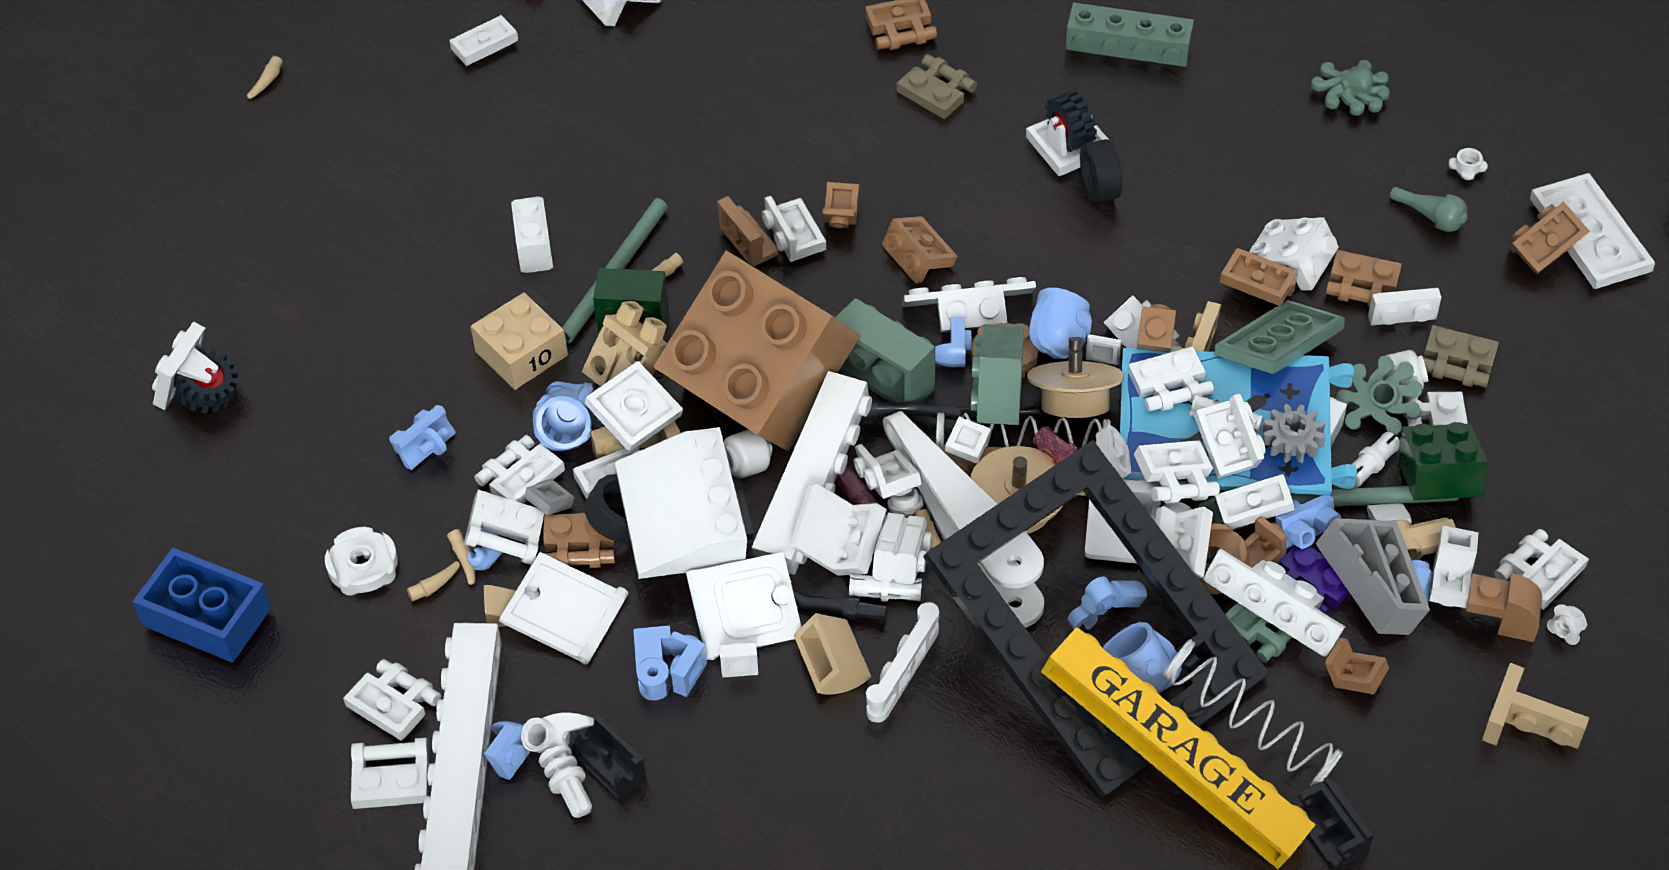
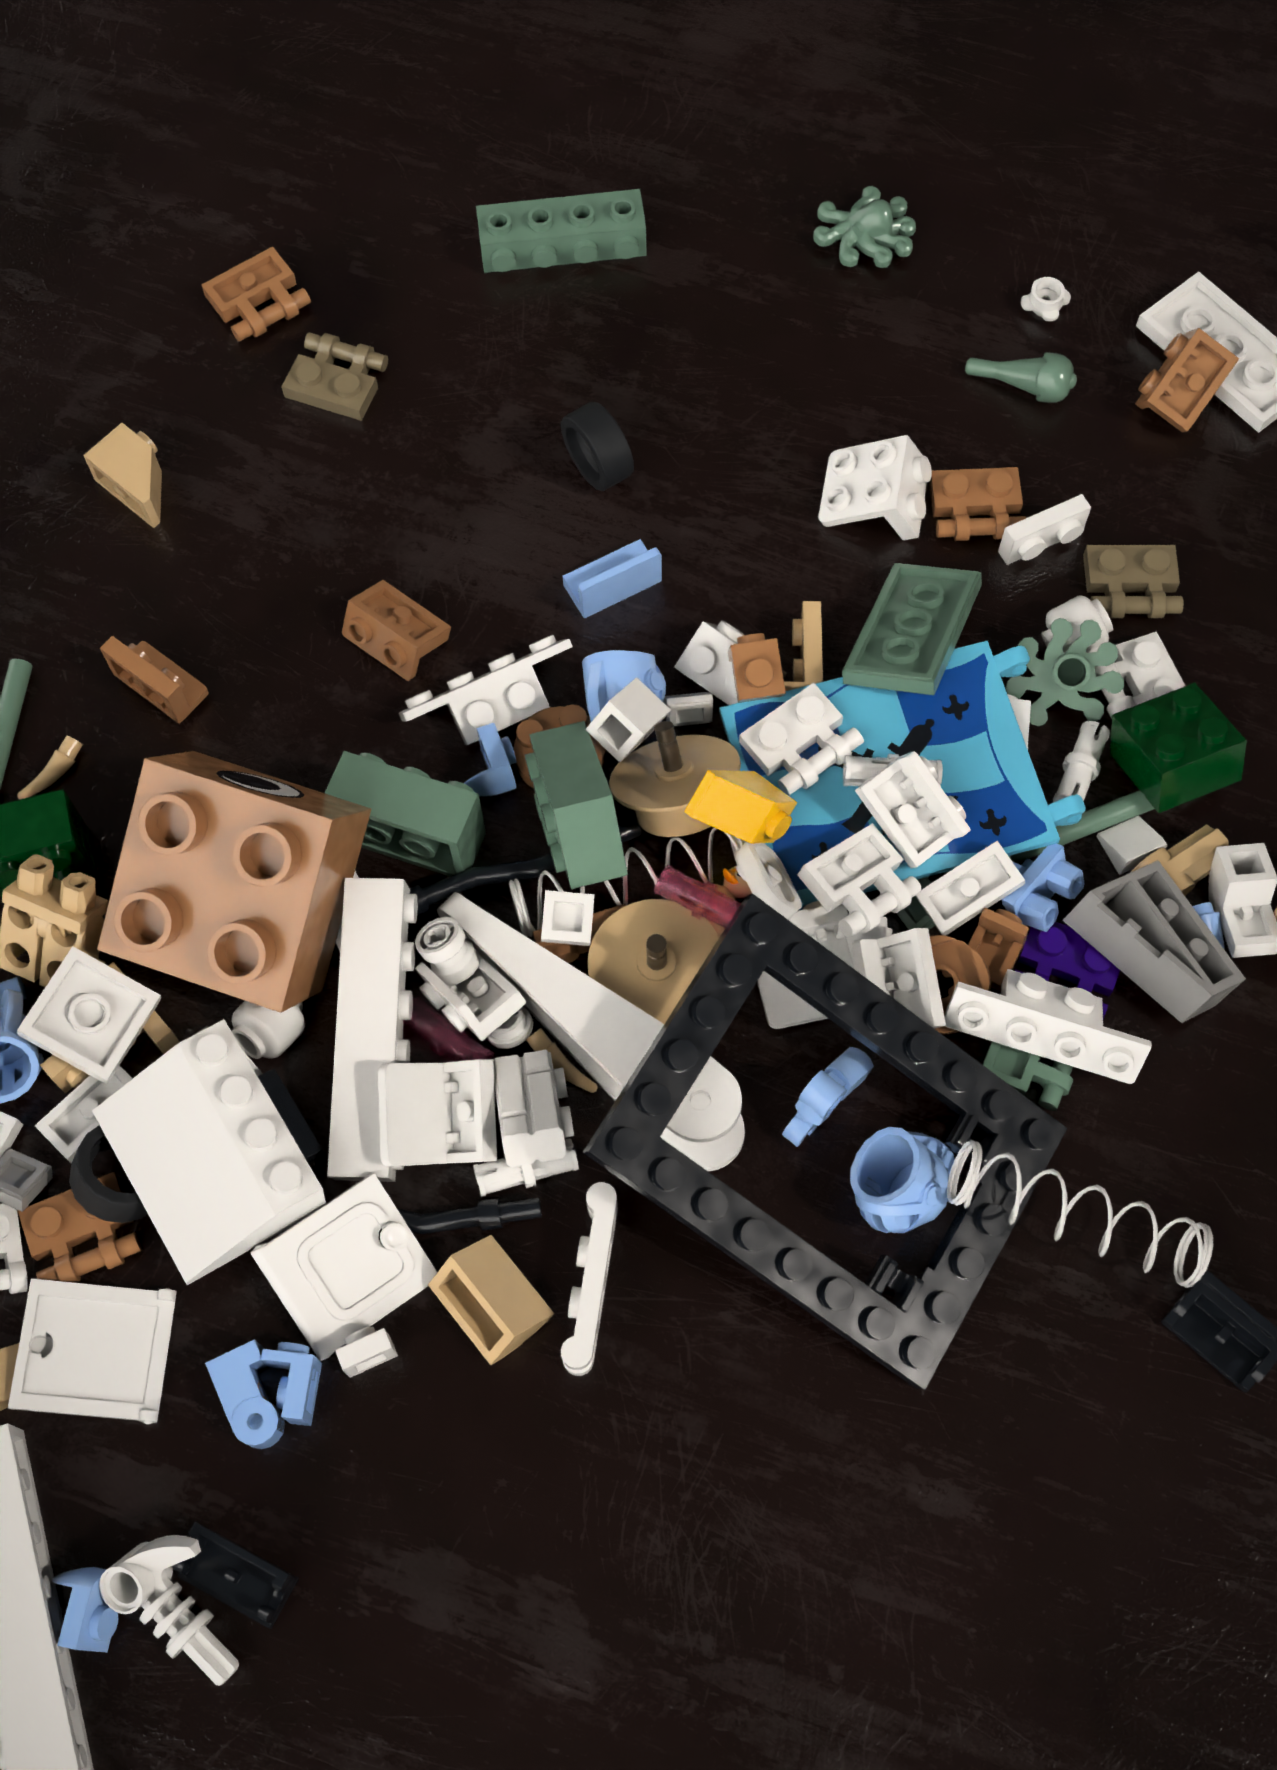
camera: 20 degrees left, 15 degrees up
white bracket [762,196,826,262] -> none
medium nougat bracket [822,182,860,228] -> none
plate [1026,90,1108,176] -> none
yellow brick [1041,627,1316,869] -> none
medium nougat bracket [1220,248,1298,306] -> none
light grey gear [1262,404,1325,463] -> none
medium nougat bracket [1325,638,1389,694] -> none
none -> tan slope [83,423,162,528]
none -> white wheel [415,917,480,985]
none -> light blue panel [563,539,662,619]
none -> white brick [585,677,671,762]
none -> yellow slope [684,770,798,844]

